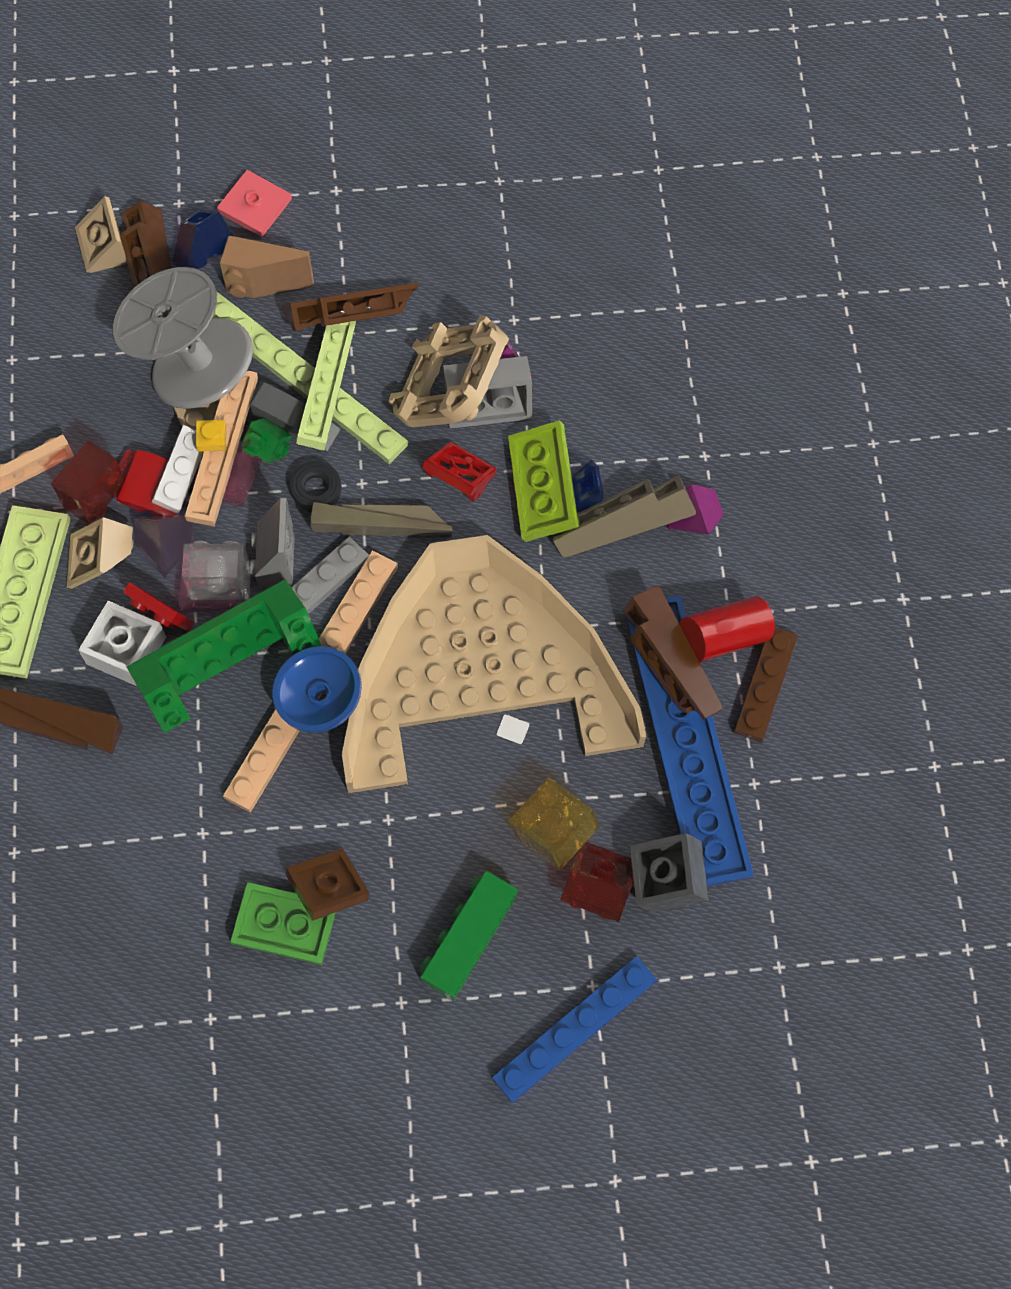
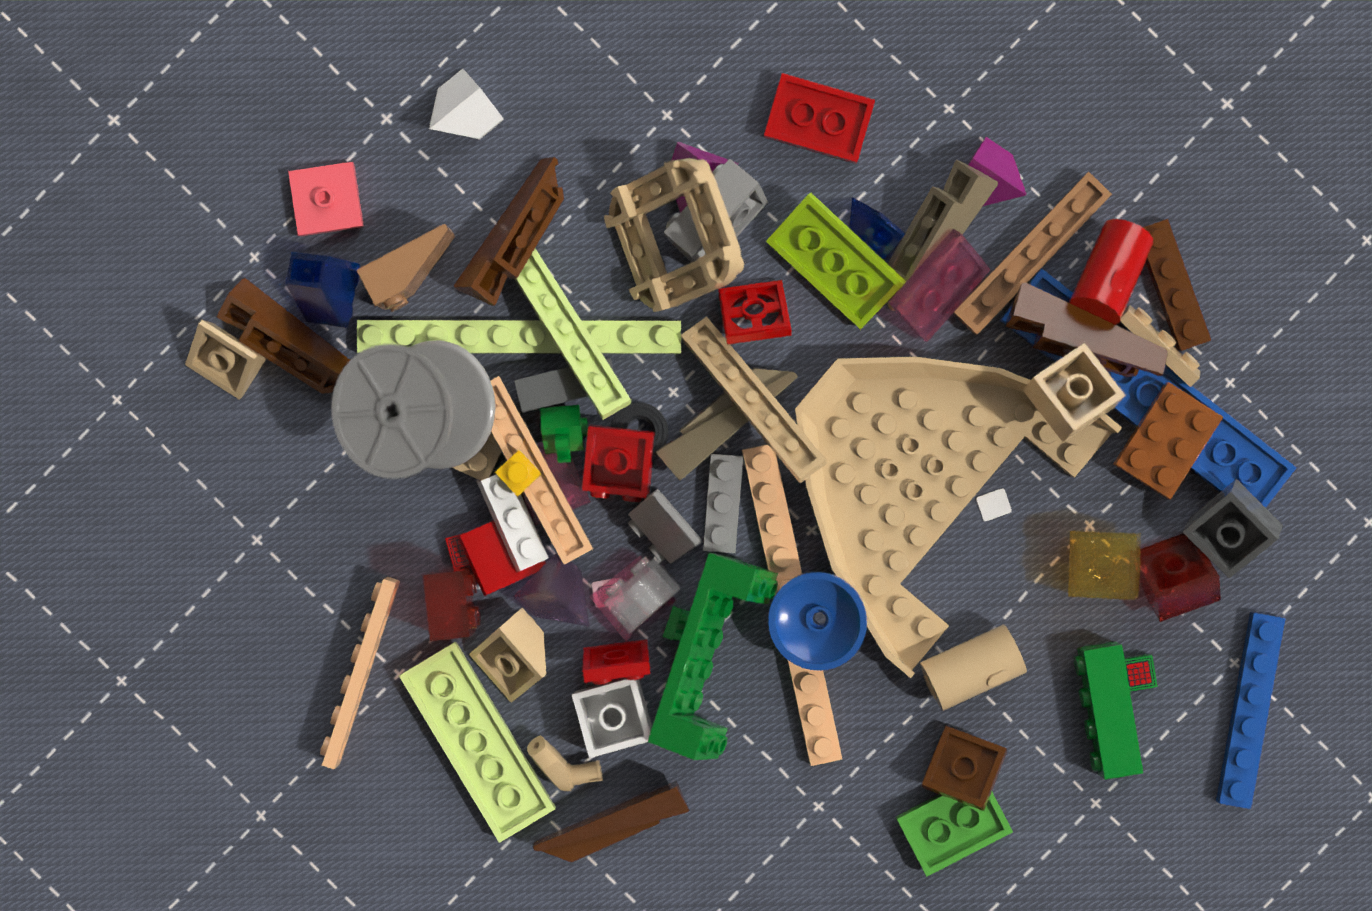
camera: 40 degrees left, 20 degrees up
none -> white slope [429,69,504,140]
none -> tan arm [527,735,603,791]
none -> red plate [582,424,655,502]
none -> tan plate [681,317,826,483]
none -> red plate [764,73,875,164]
none -> clear pink plate [888,229,991,342]
none -> tan piece [920,624,1027,711]
none -> medium nougat plate [953,172,1112,335]
none -> tan brick [1023,343,1126,443]
none -> dark orange plate [1113,382,1223,500]
none -> tan plate [1120,305,1200,387]
none -> tile [1125,654,1158,692]

